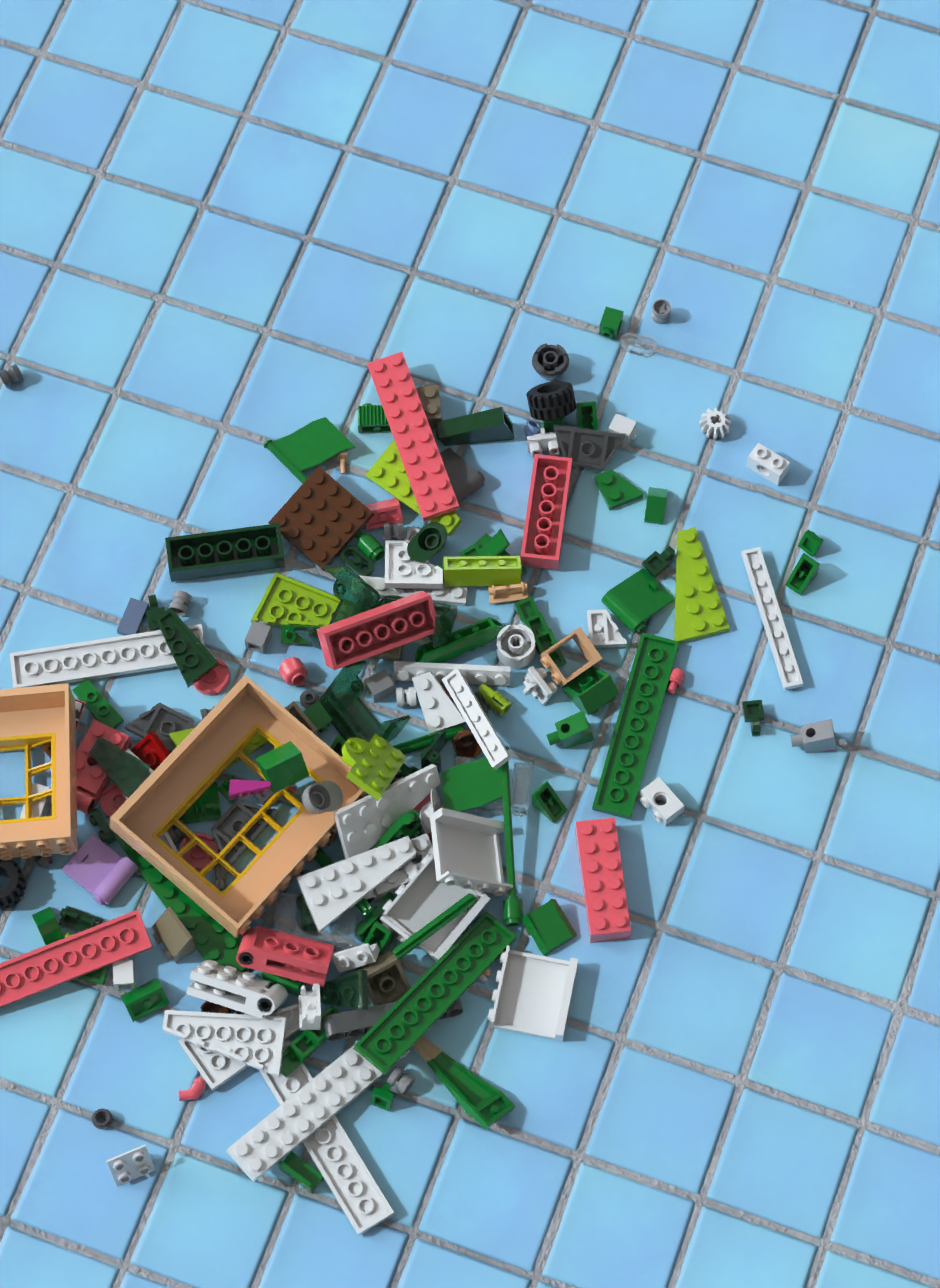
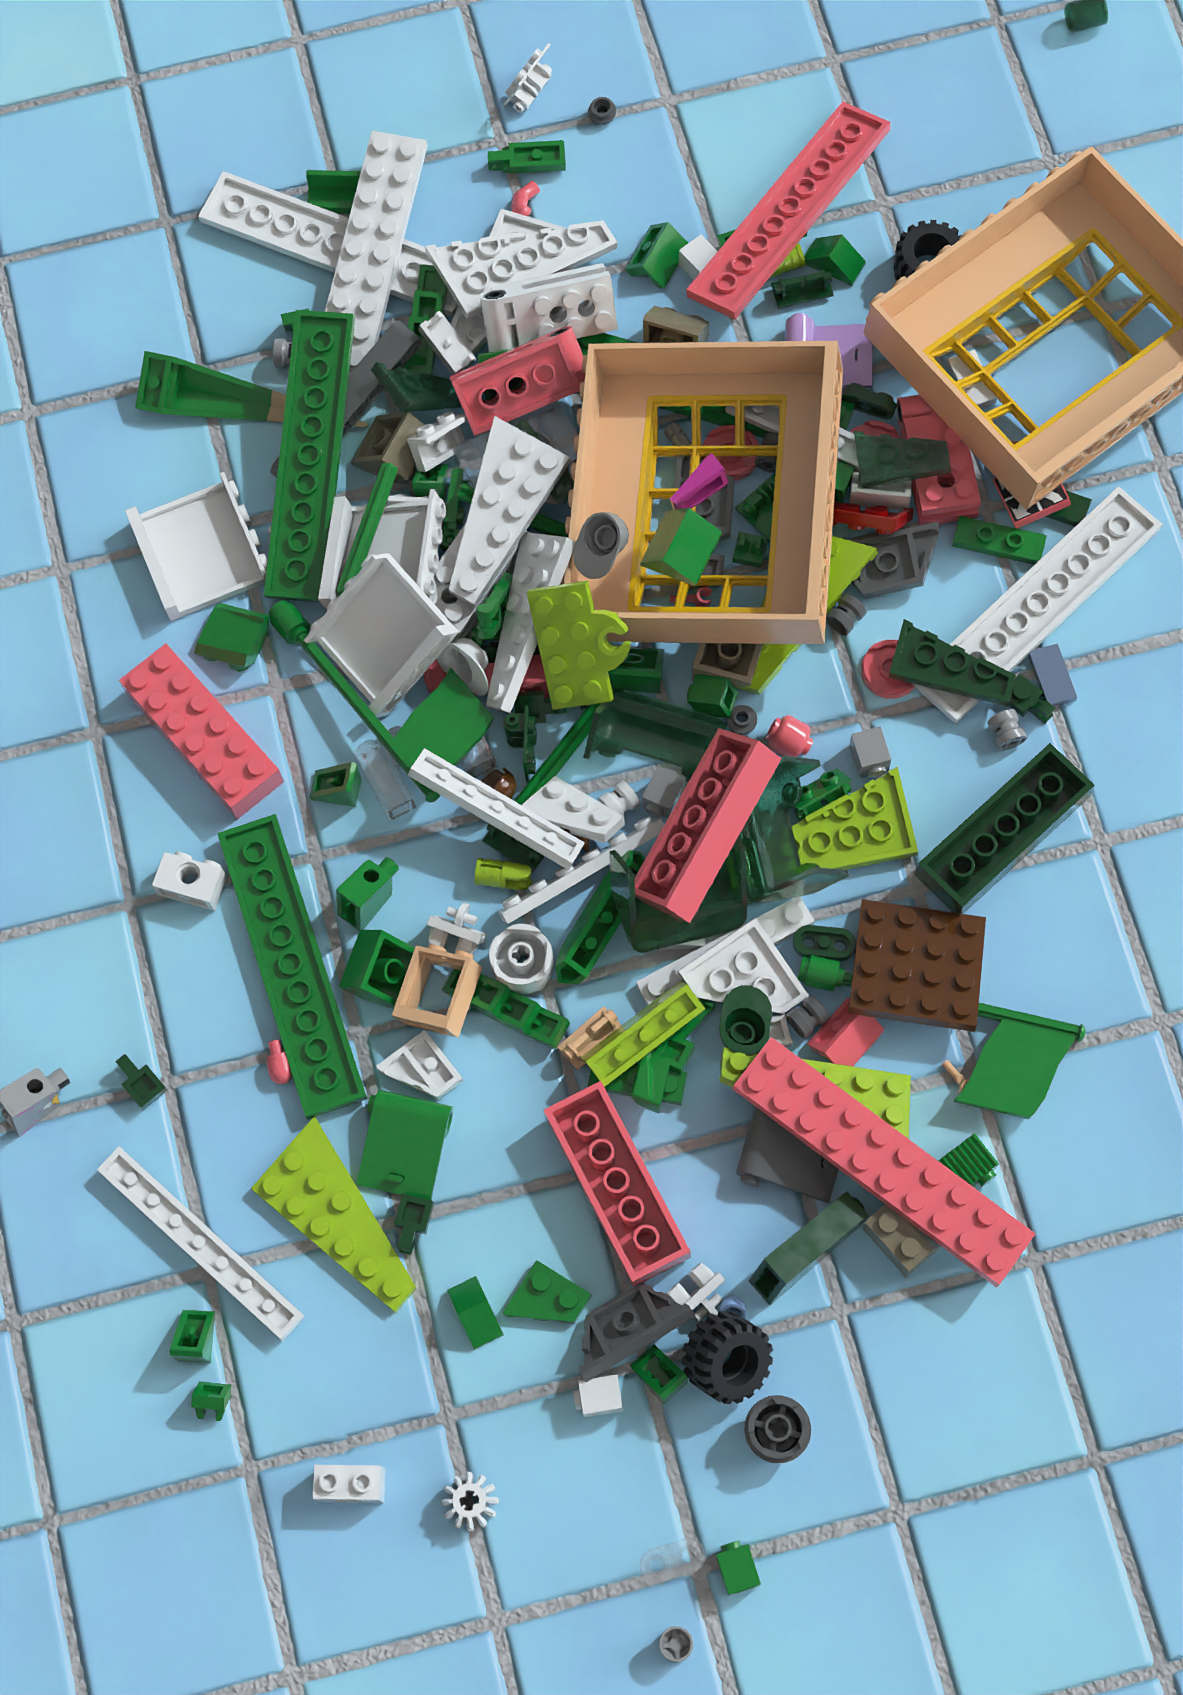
camera: 150 degrees right, 5 degrees up
none -> green hinge [487,140,566,173]

